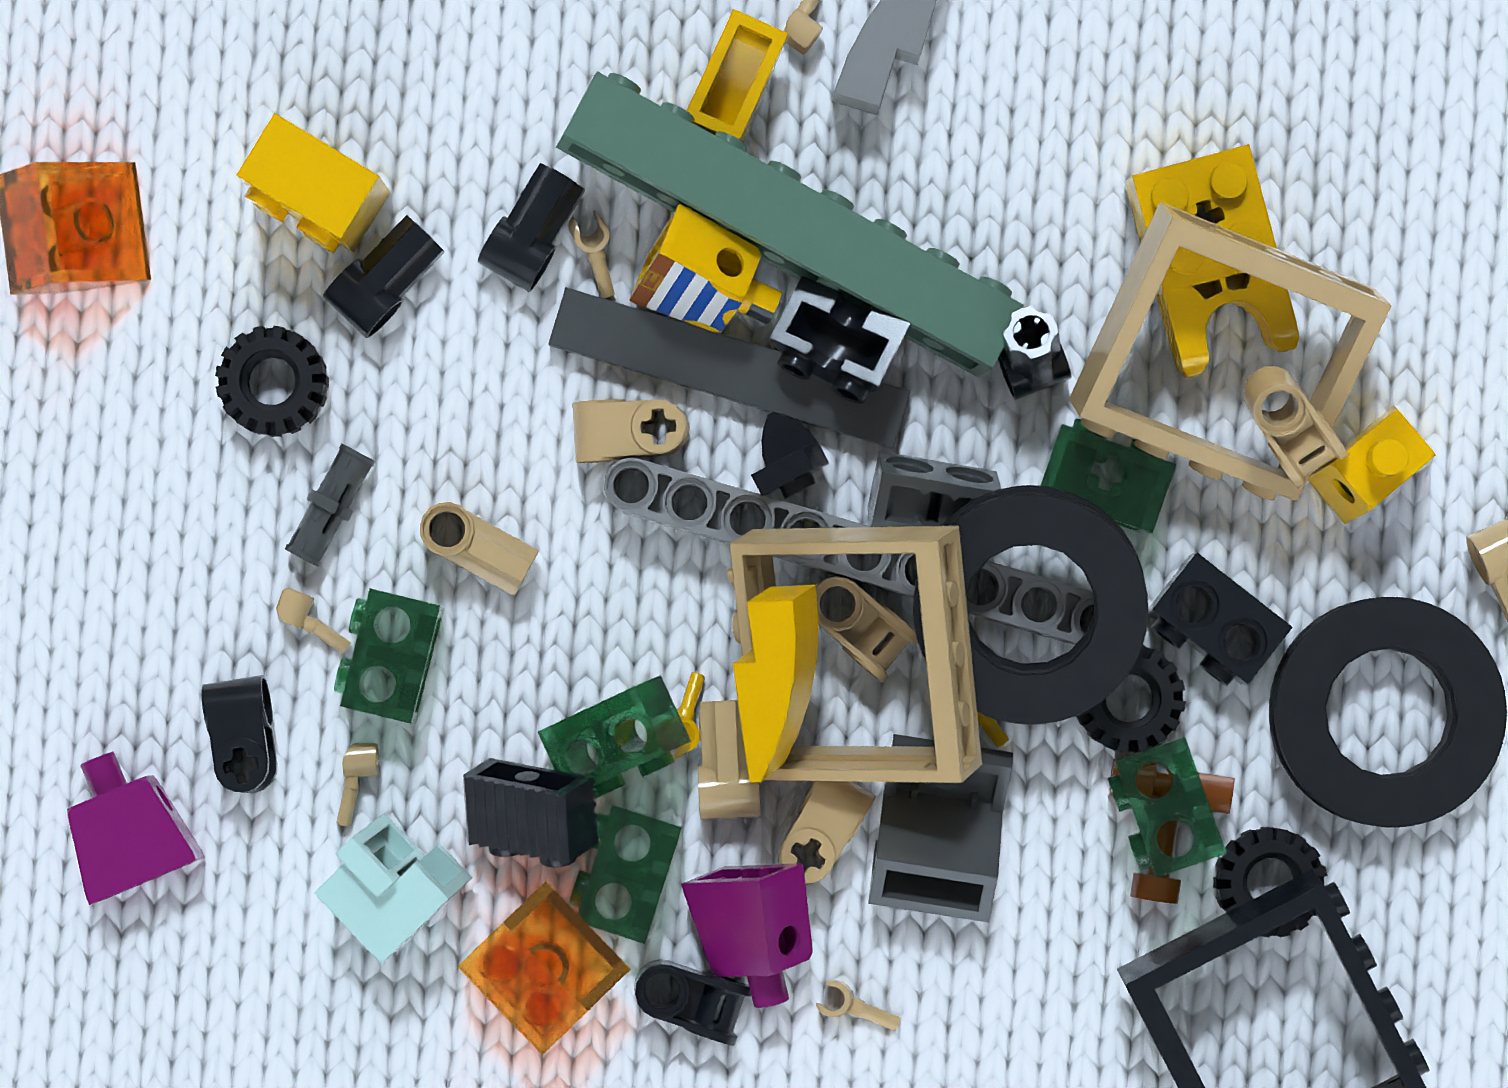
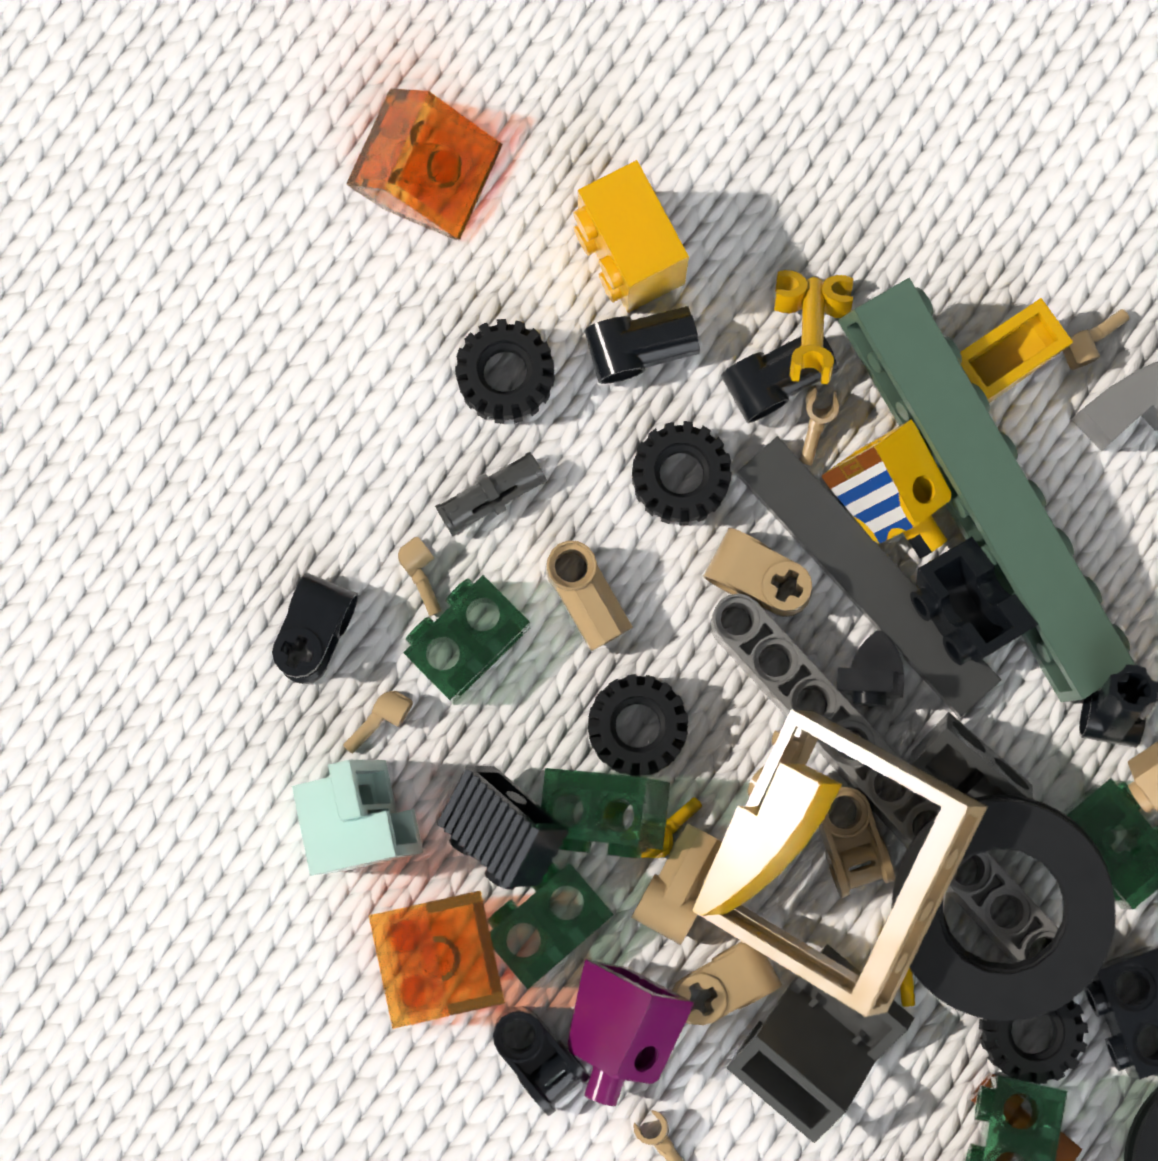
camera: 35 degrees right, 5 degrees down
magenta torso [67,751,205,905] -> none
none -> black tyre [588,674,689,777]
none -> black tyre [632,421,732,526]
none -> yellow bar [774,270,853,384]

